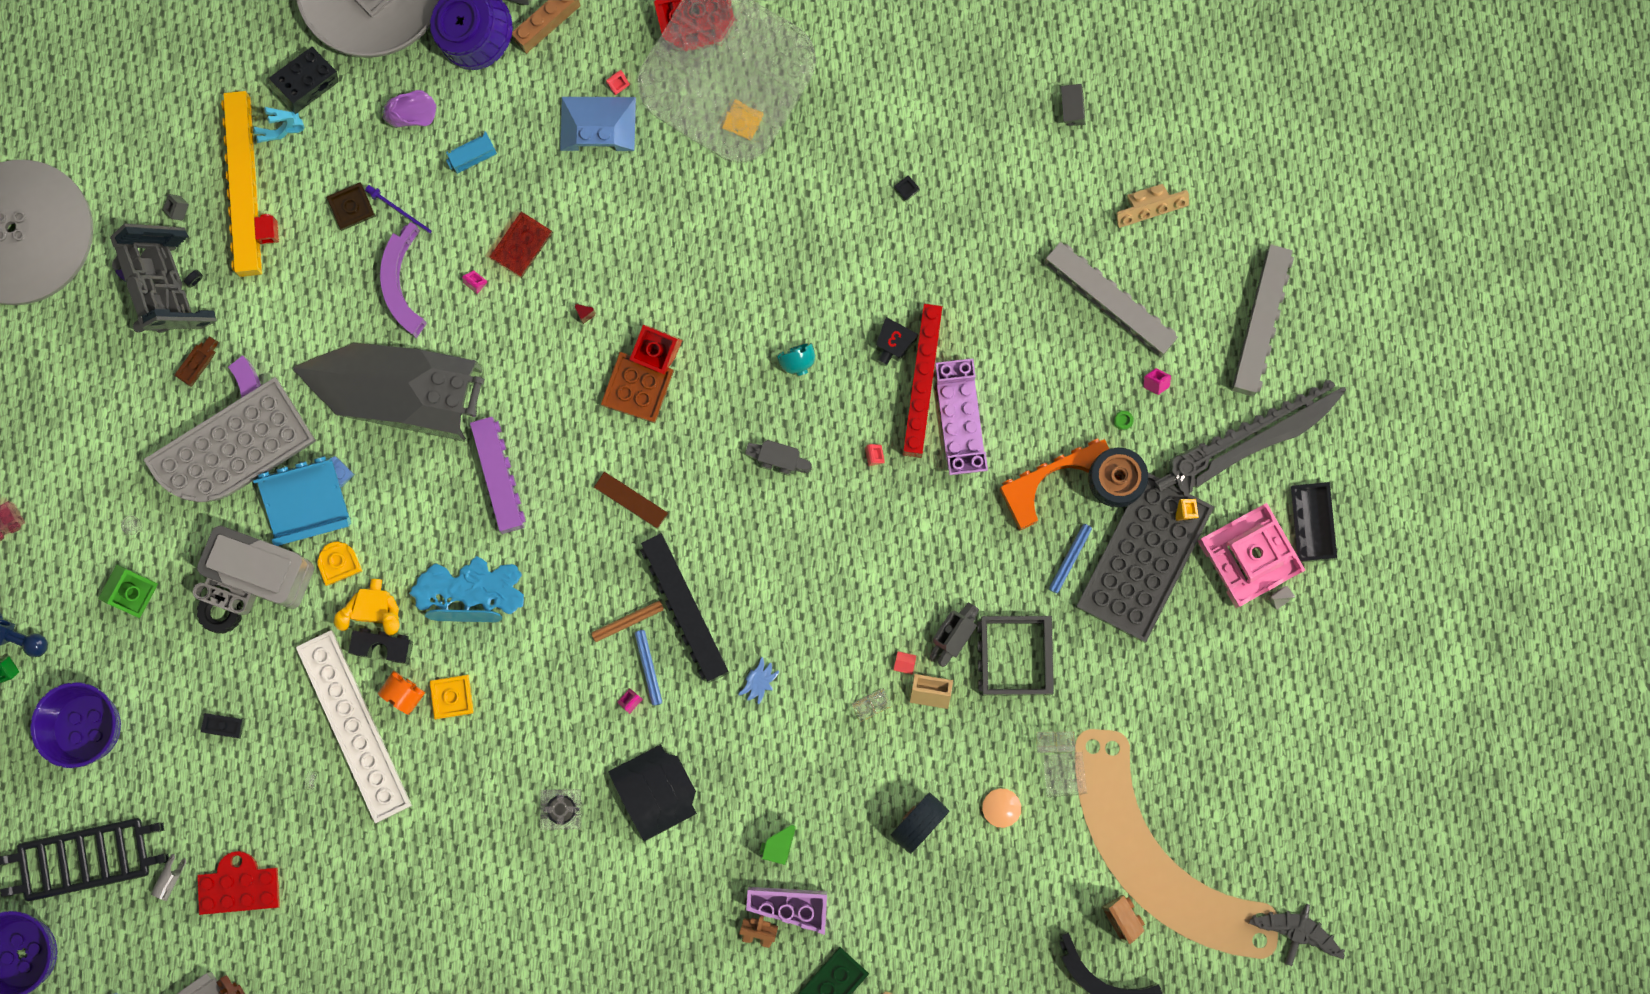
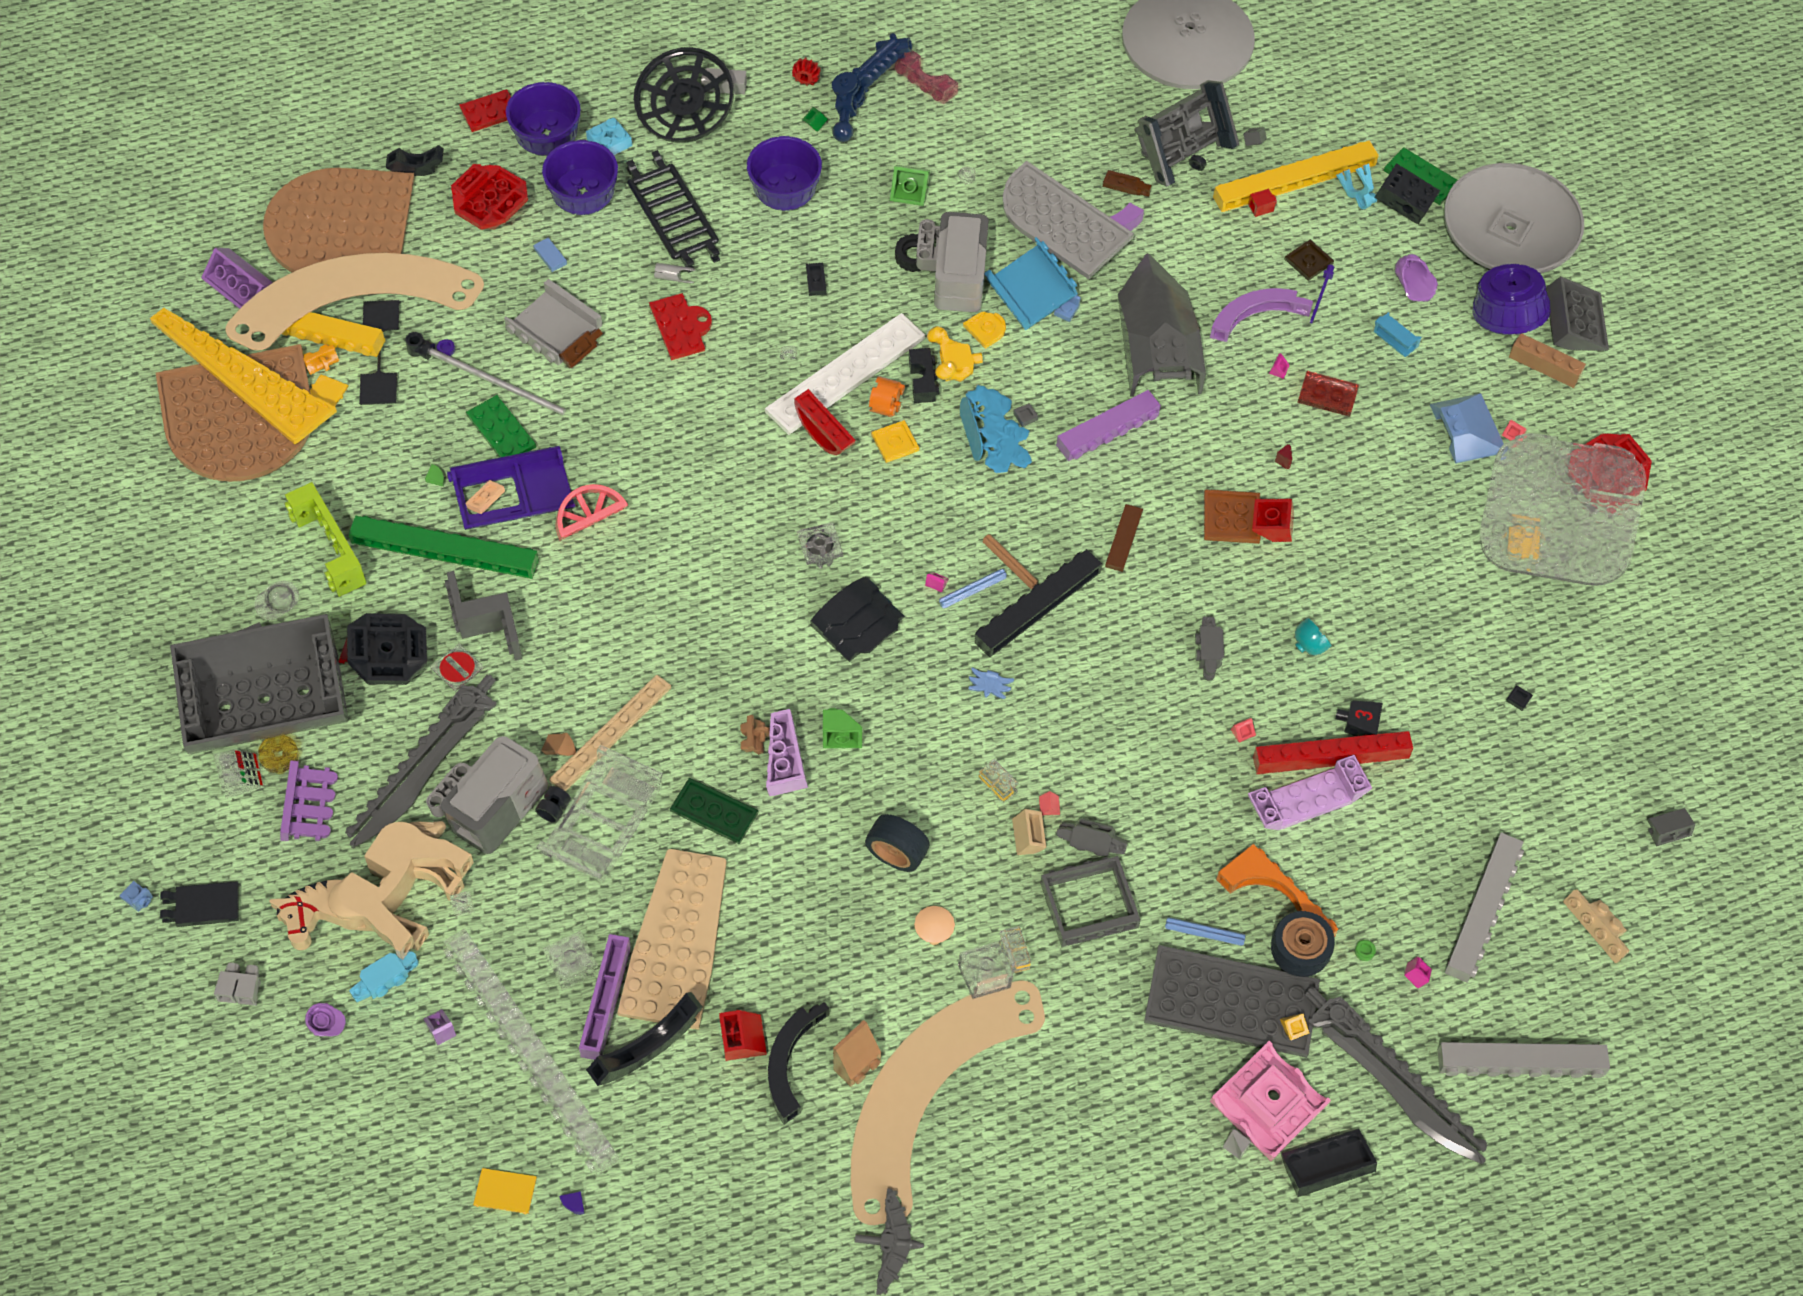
camera: 70 degrees right, 20 degrees down
none -> red window [794,389,856,455]
none -> dark grey plate [1013,403,1038,427]
none -> green plate [1383,147,1458,205]

